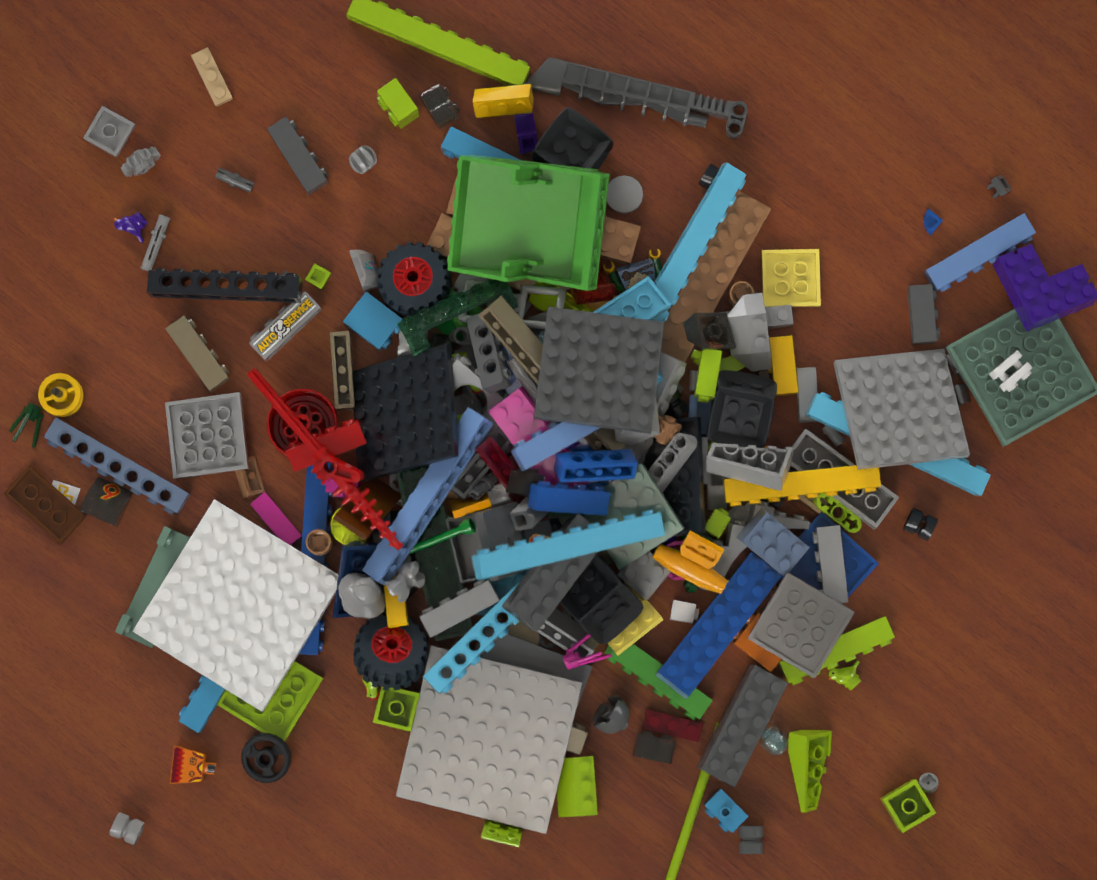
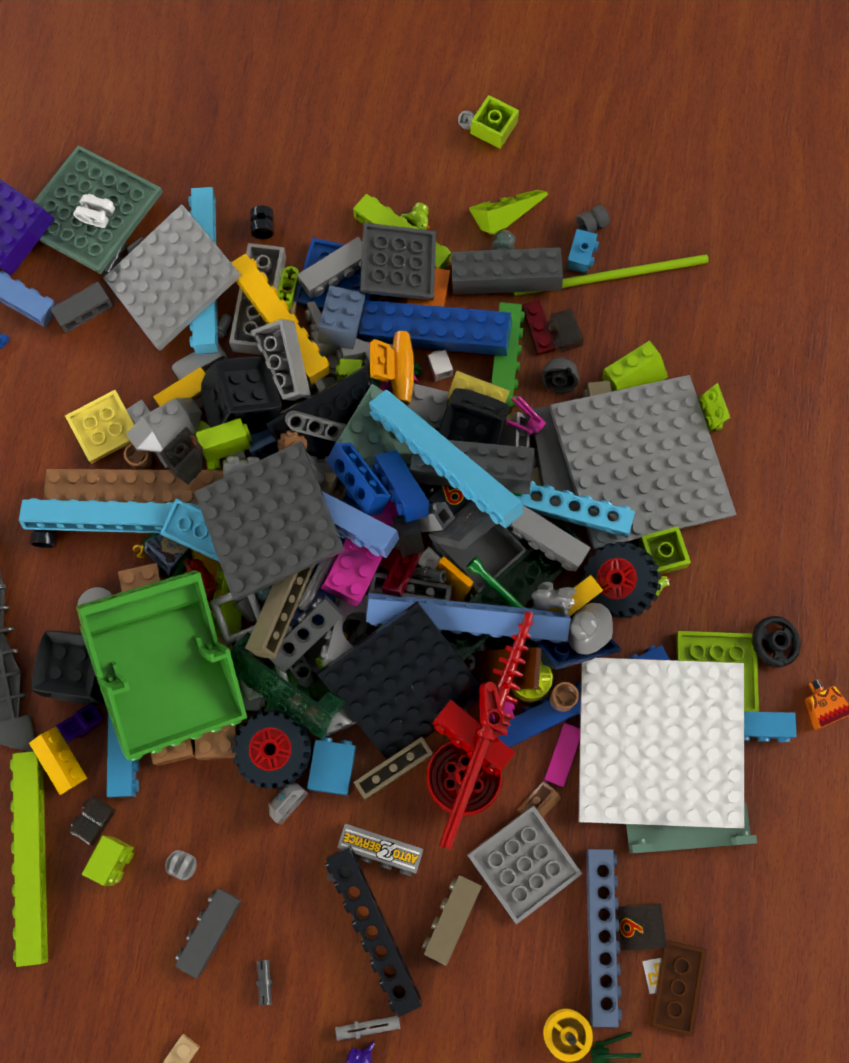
camera: 115 degrees left, 10 degrees down
lime plate [305,263,332,290] -> none

